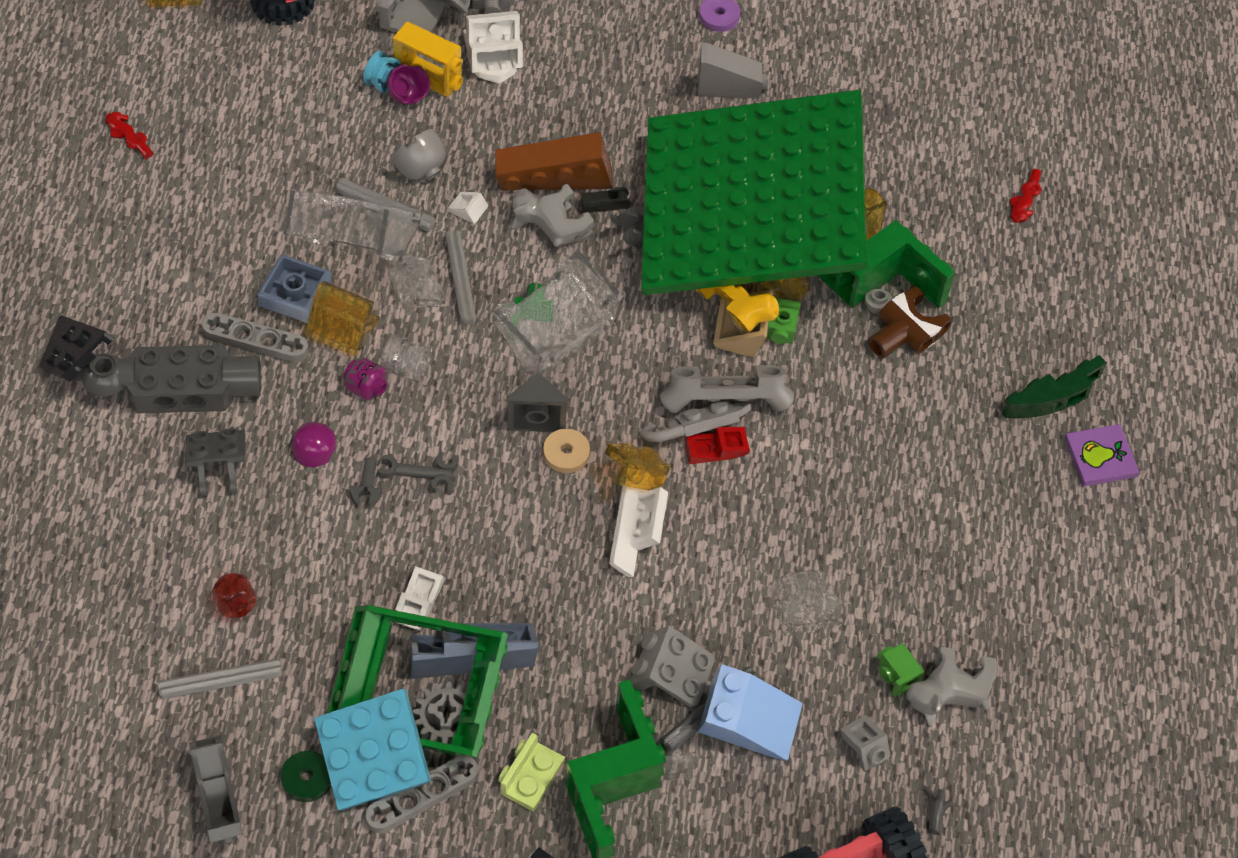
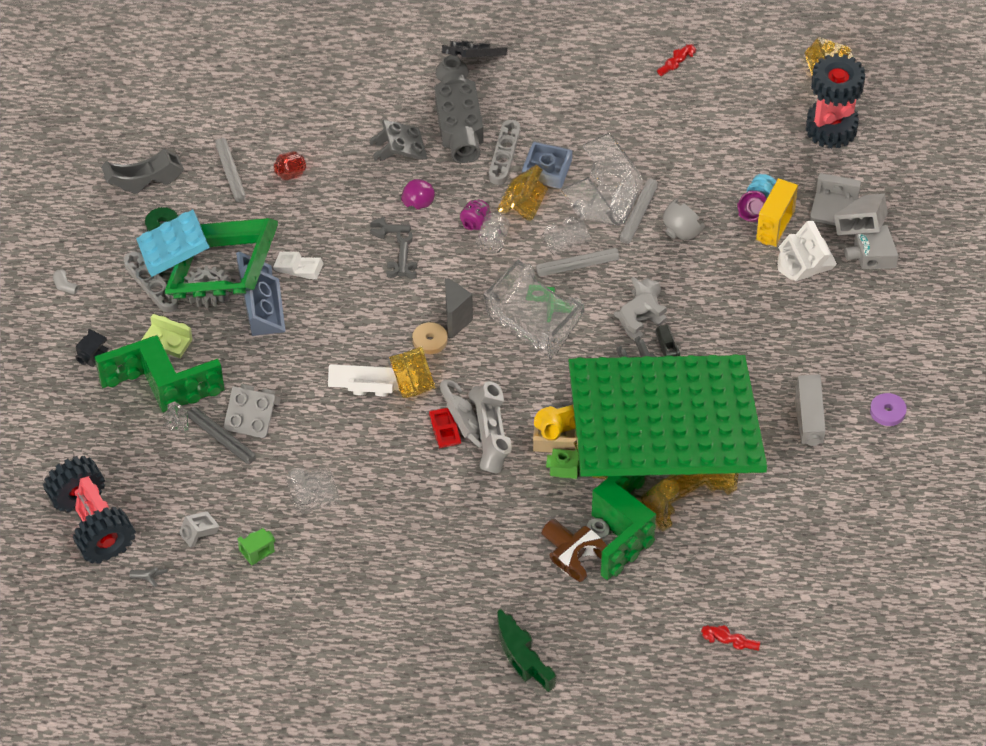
camera: 90 degrees right, 5 degrees down
white slope [447,192,488,224] -> none
dark orange wedge [495,132,613,191] -> none
light blue slope [698,664,803,761] -> none
light grey animal [906,647,997,727] -> none
medium lavender tile [1064,424,1140,487] -> none

